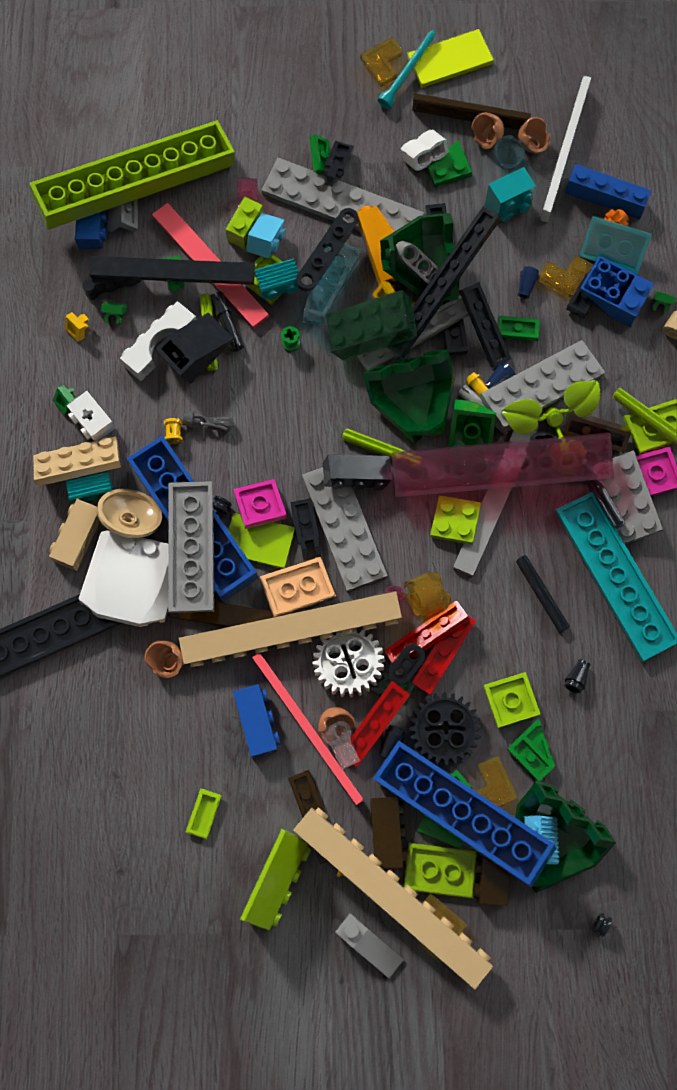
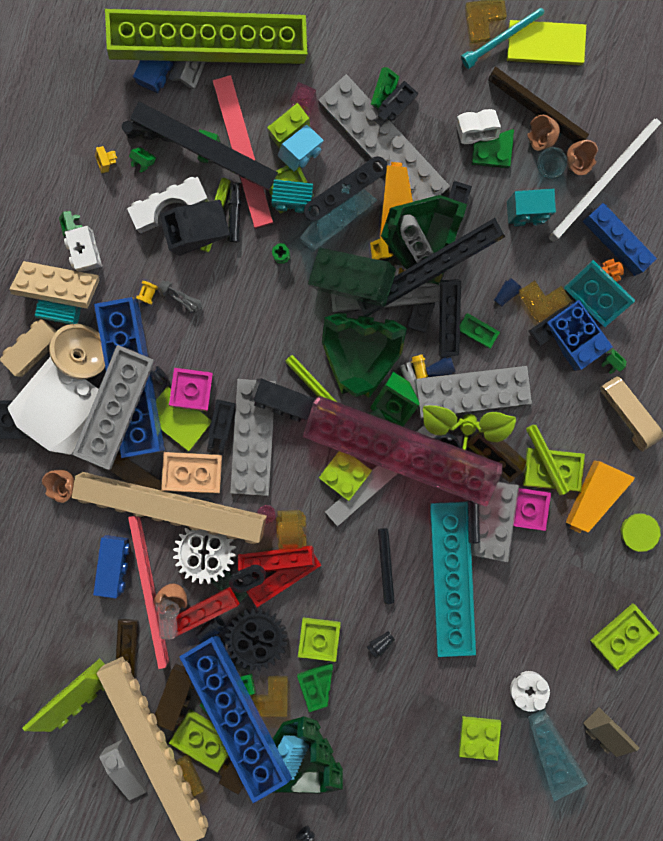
camera: 20 degrees right, 15 degrees up
lime tile [186,788,222,839] -> none

